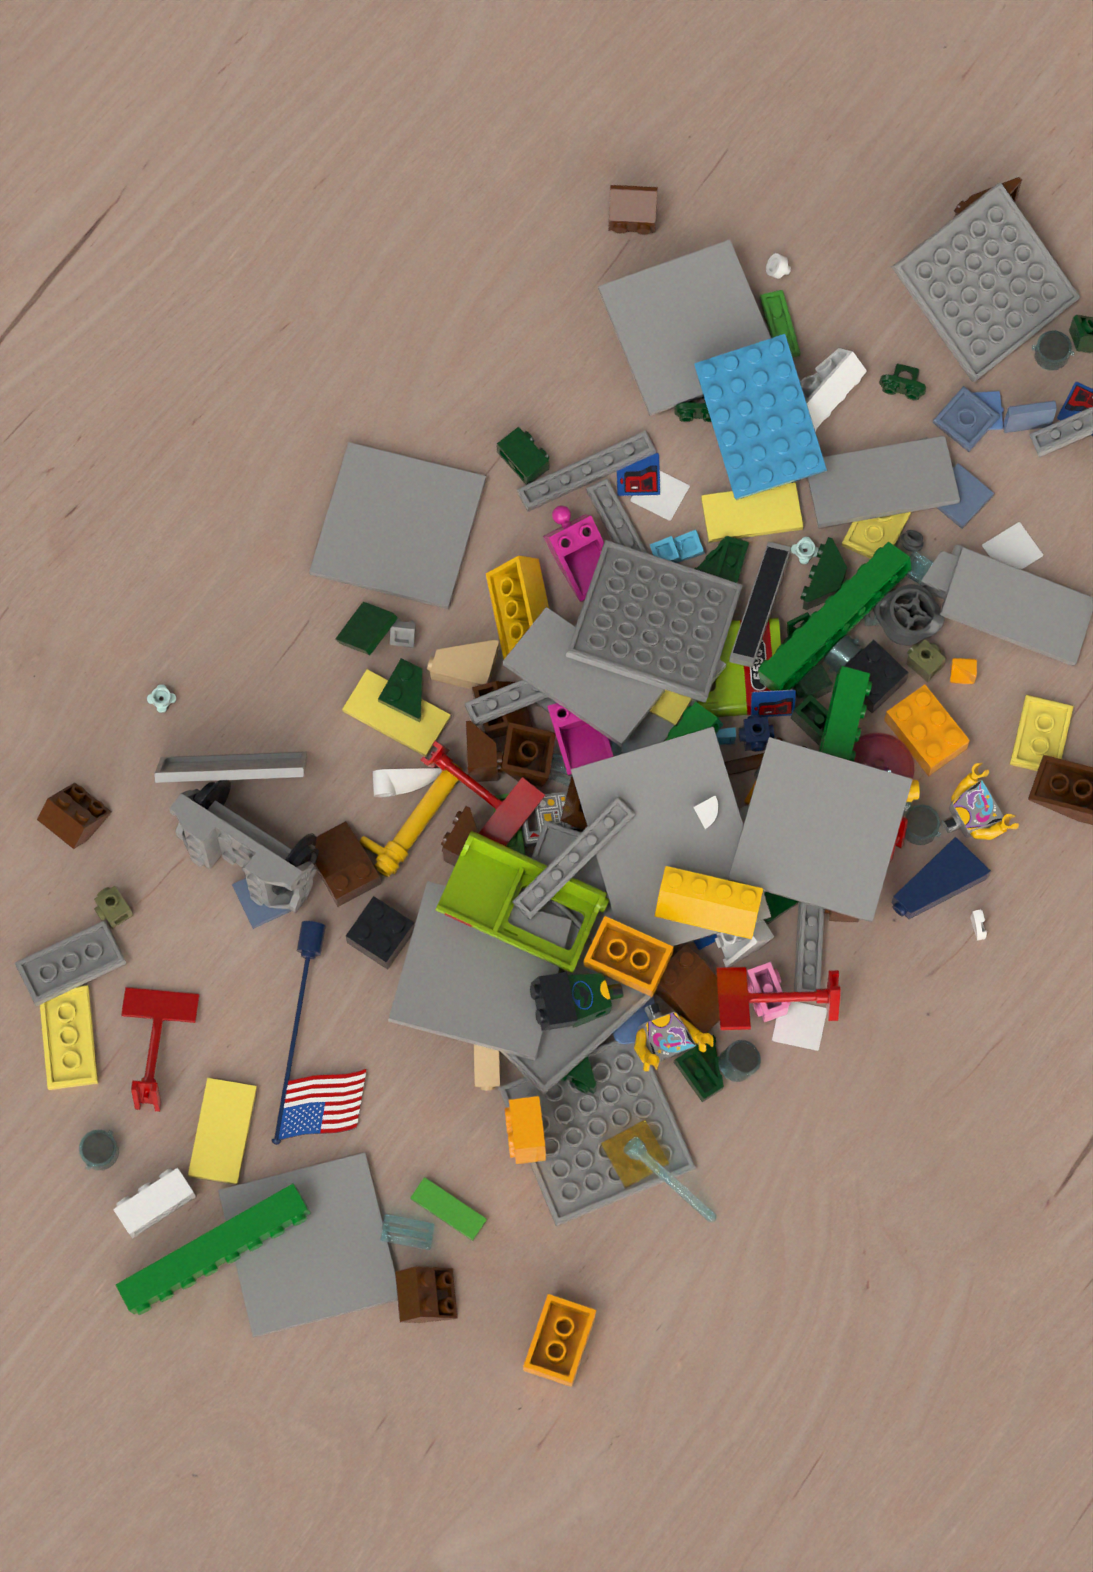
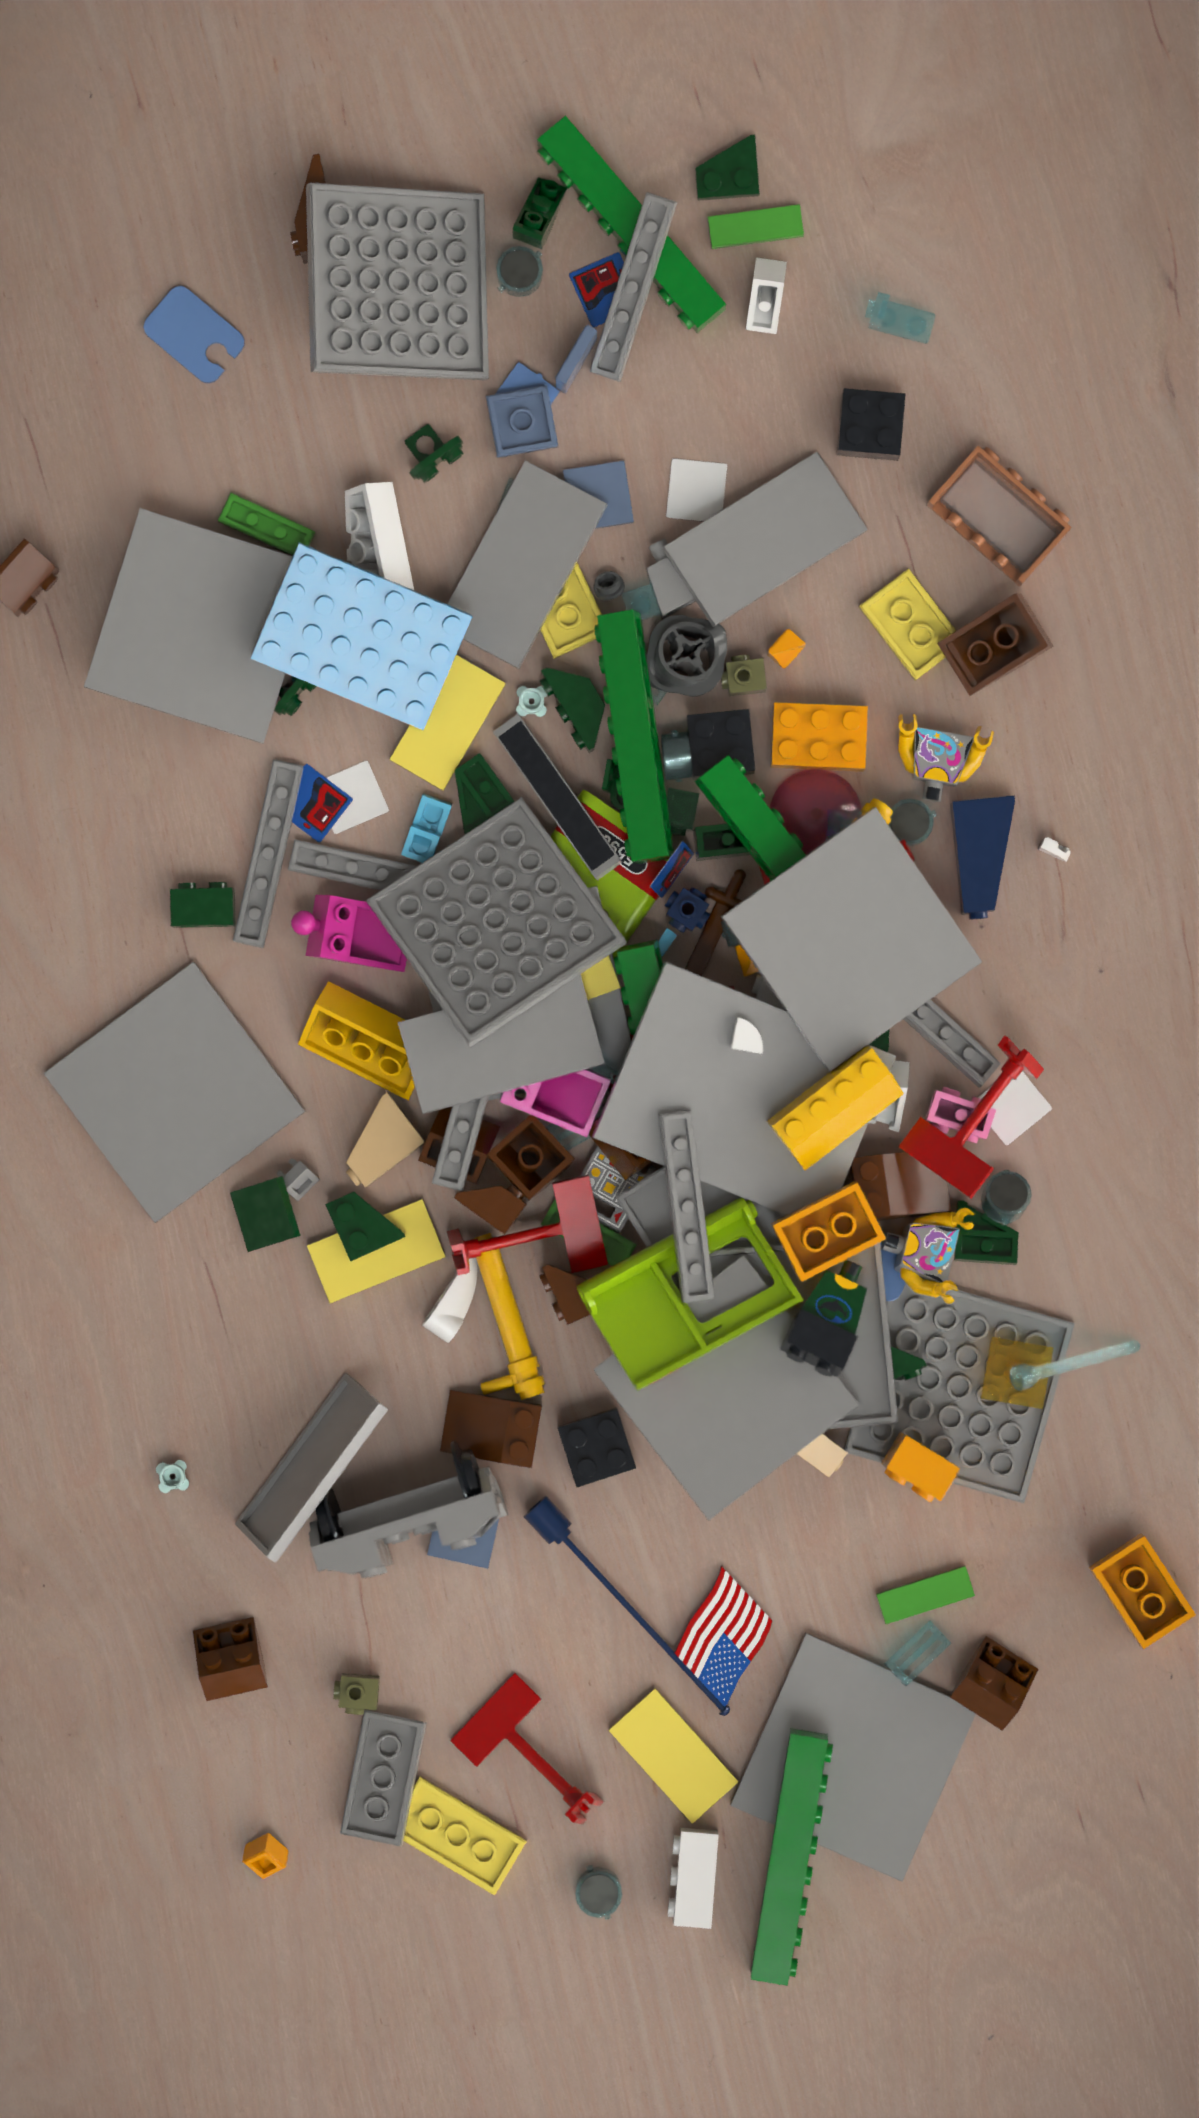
camera: 55 degrees left, 15 degrees up
white tile [766,253,791,279] -> none
none -> medium blue piece [144,286,245,384]

